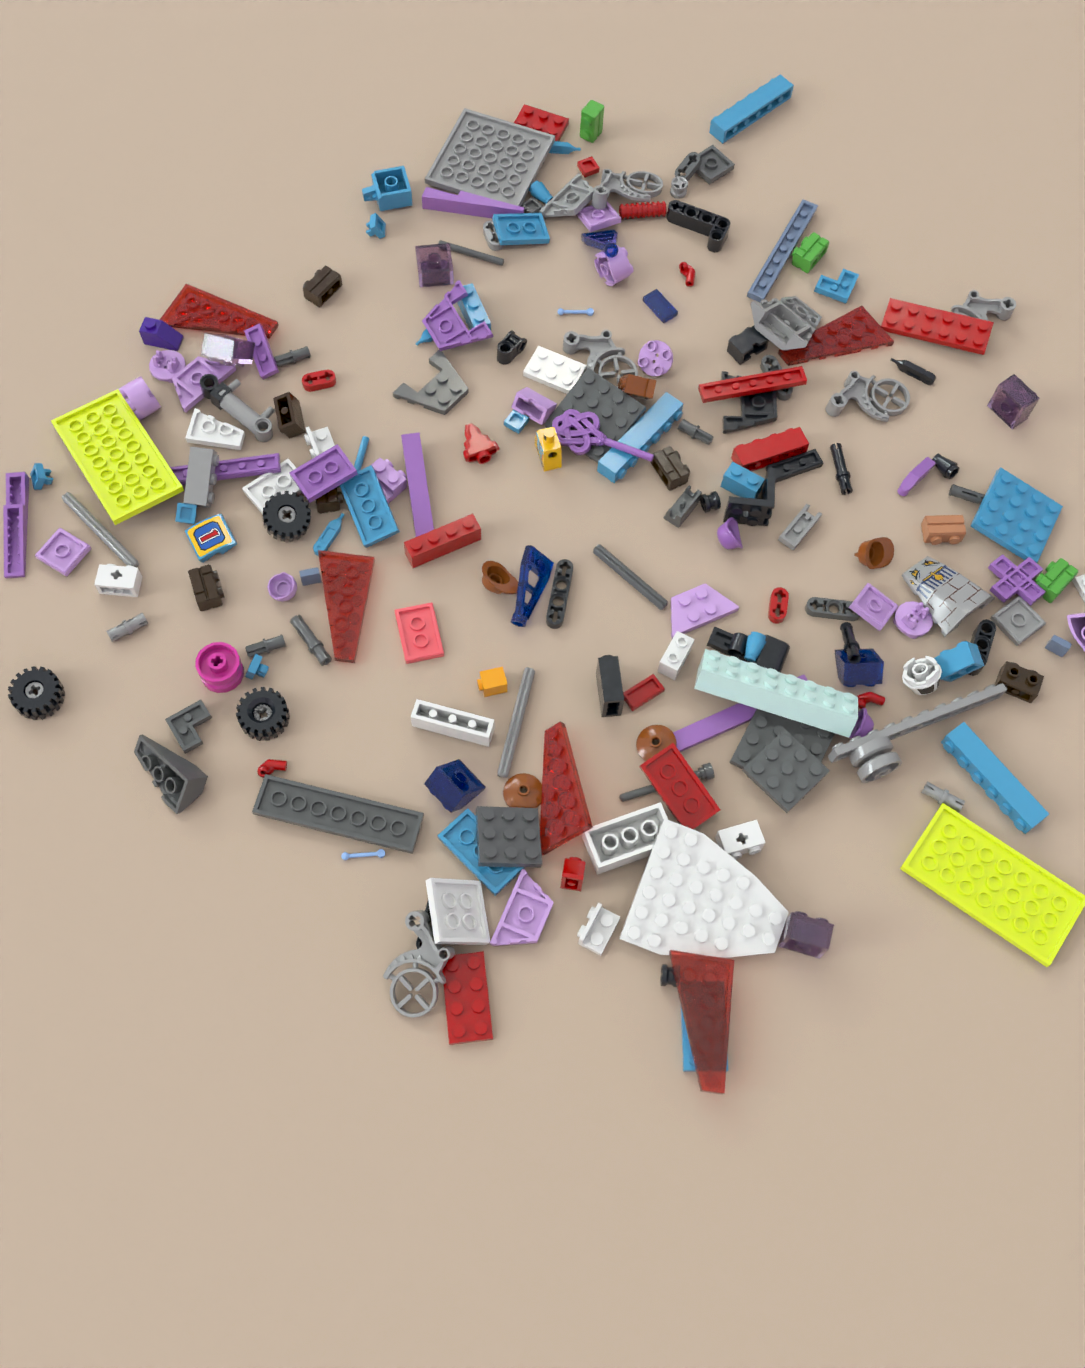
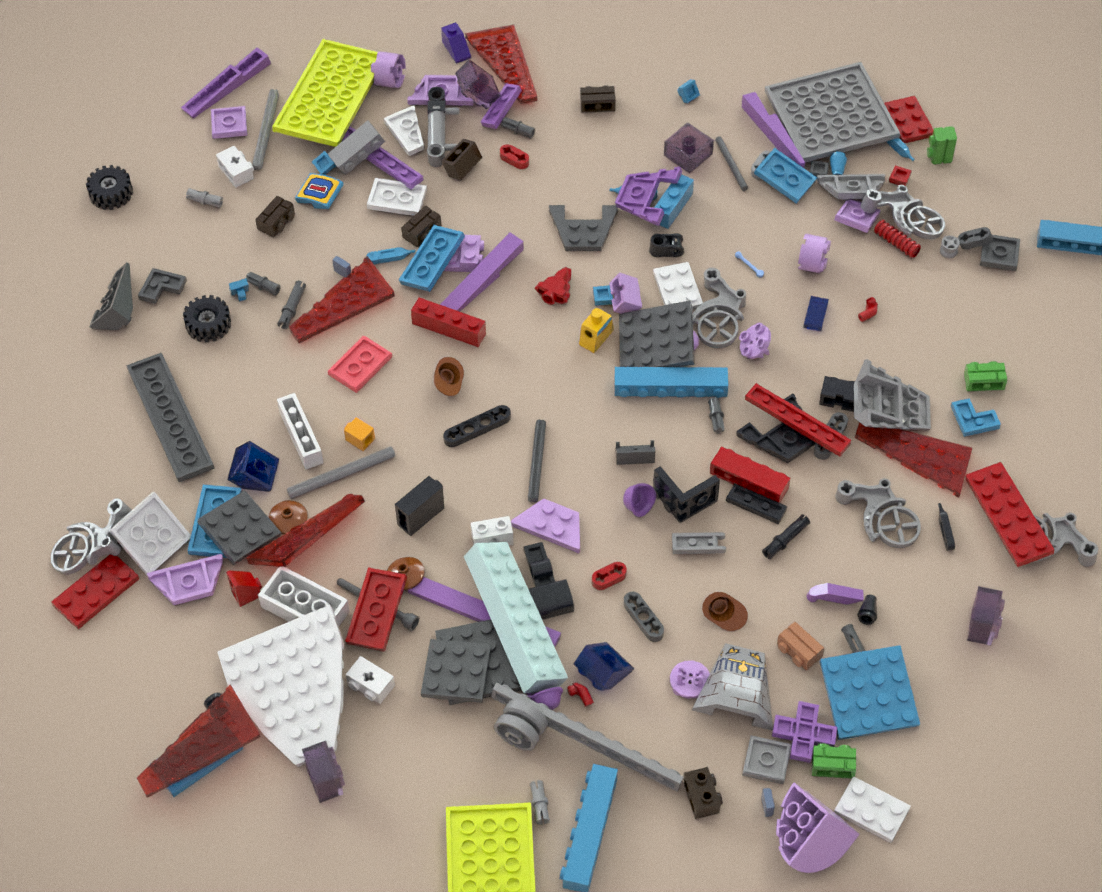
camera: 55 degrees right, 10 degrees down
dark azure tile [30,463,53,490] -> none
lavender plate [149,350,186,383] -> none
dark pink wheel [195,642,244,693] -> none
red arm [257,759,287,778] -> none
black bush [263,491,311,542] -> none
lavender hair [267,572,297,602] -> none
medium lavender plate [289,444,358,503] -> none
white bracket [304,426,335,459] -> none
light blue hinge [341,849,385,860] -> none
dark azure bar [354,436,369,472] -> none
dark azure hinge [362,166,413,211] -> none
clear blue plate [511,545,554,627] -> none
medium lavender piece [552,409,654,462] -> none
white bracket [577,902,620,956] -> none
clear blue plate [581,230,618,258] -> none
dark orange hips [618,374,657,400] -> none
red tile [623,674,665,711] -> none
dark brown brick [650,446,690,491] -> none
black beam [666,200,731,253] -> none
black wheel [700,491,721,513] -> none
dark azure brick [720,462,765,499] -> none
dark azure cone [744,631,766,662] -> none
sand blue plate [747,199,818,302] -> none
black pin [840,622,861,664] -> none
lavender plate [849,583,898,631] -> none
white cone [902,656,942,695] -> none
dark azure brick [934,641,984,682] -> none
black beam [968,619,996,676] -> none

